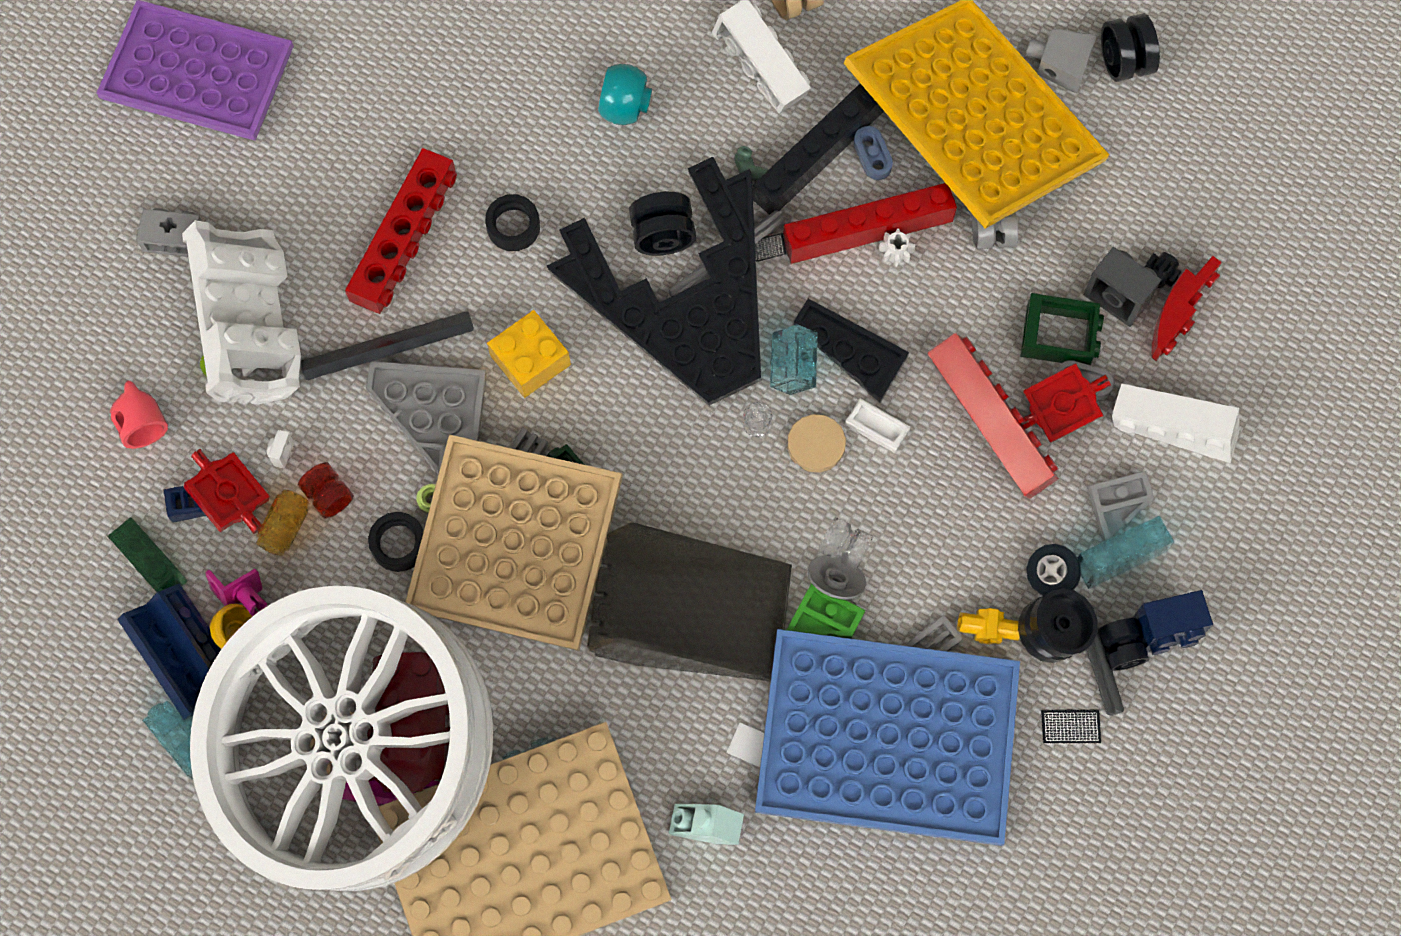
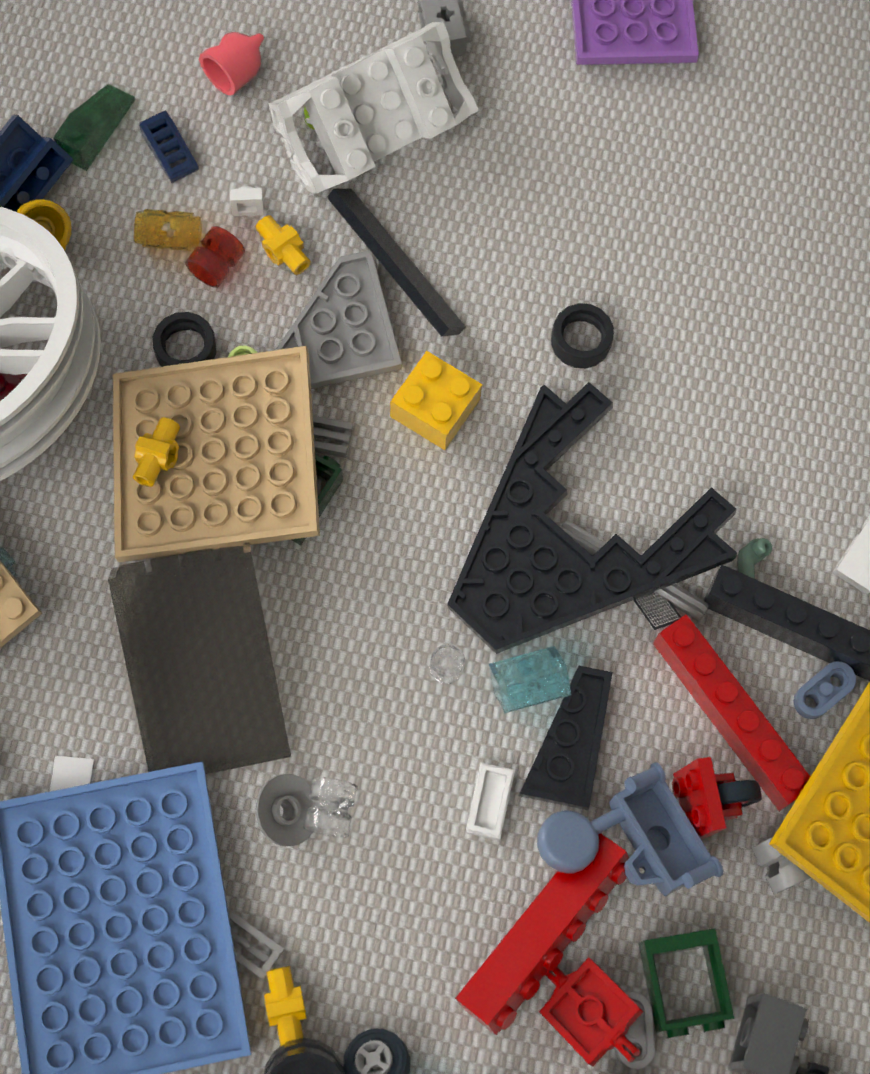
camera: 65 degrees right, 0 degrees up
red plate [184,449,270,534] -> none
dark pink bracket [205,569,267,616] -> none
red brick [345,148,457,314] -> none
teal wheel [598,63,652,125] -> none
black wheel [629,191,696,256] -> none
tan tile [787,414,846,473] -> none
bright green wing [787,583,866,639] -> none
white gear [879,229,915,267] -> none
none -> yellow axle [132,417,180,487]
none -> yellow axle [255,215,311,275]
none -> sand blue piece [537,762,724,897]
none -> red plate [672,757,762,840]

